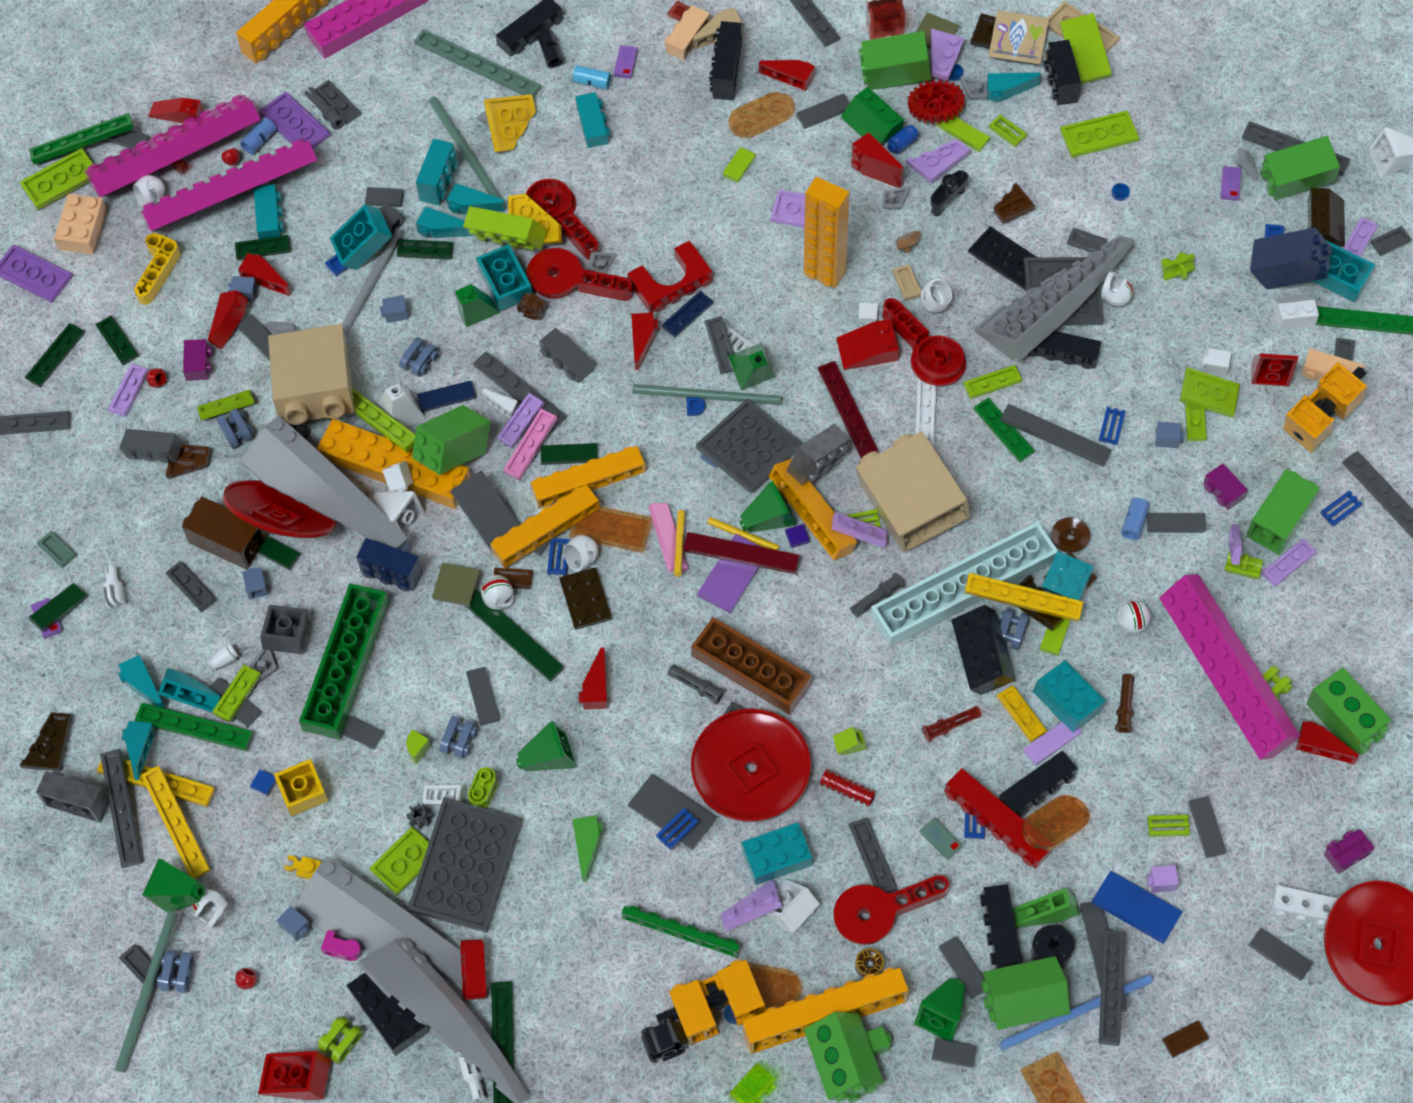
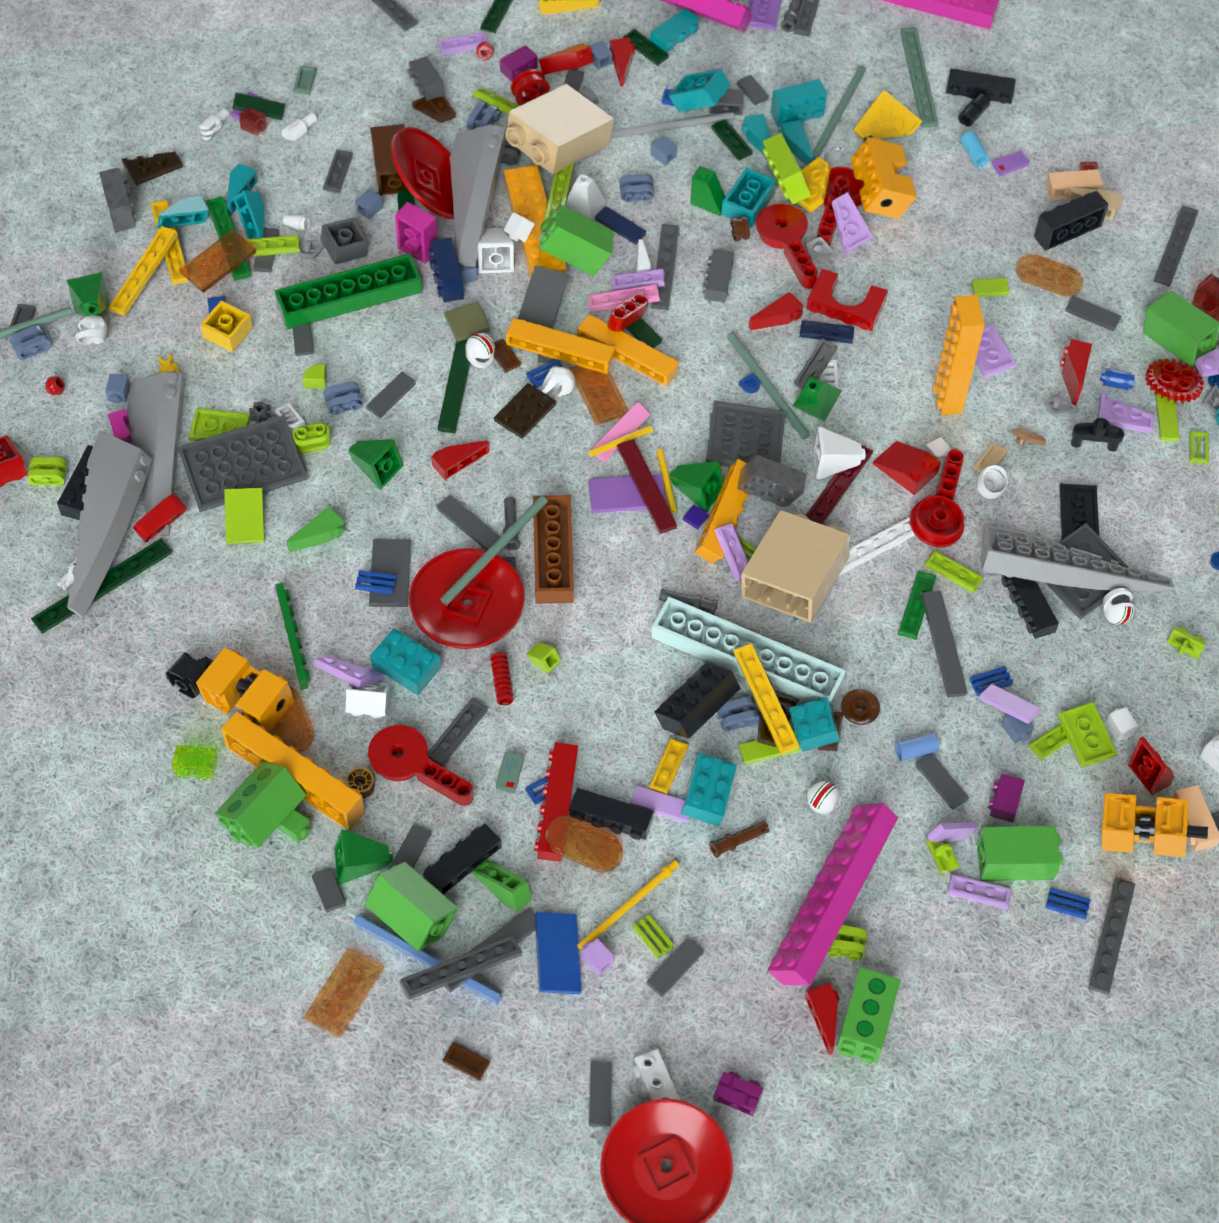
camera: 50 degrees right, 5 degrees down
dark grey tile [100,749,143,868] -> none
teal brick [575,92,610,148] -> none
red slope [758,60,815,91] -> none
green slope [841,87,904,146] -> none
clear red pin [922,706,981,742] -> none
reddish brown wing [994,183,1034,224] -> none
black brick [1031,925,1074,969] -> none
dark grey tile [1067,227,1108,253] -> none
none -> clear orange tile [179,229,256,293]
none -> white arm [199,109,230,140]
none -> lime tile [224,488,264,544]
none -> clear red brick [239,107,267,136]
none -> dark pink brick [395,202,437,264]
none -> dark grey tile [436,495,500,551]
none -> sand green piece [440,496,548,605]
none -> red wheel [510,69,550,106]
none -> yellow bar [577,860,679,951]
none -> red beam [607,294,648,332]
none -> white slope [813,427,865,479]
none -> lavender wing [832,192,873,255]
none -> light orange piece [850,135,917,219]
none -> lavender tile [980,684,1040,724]

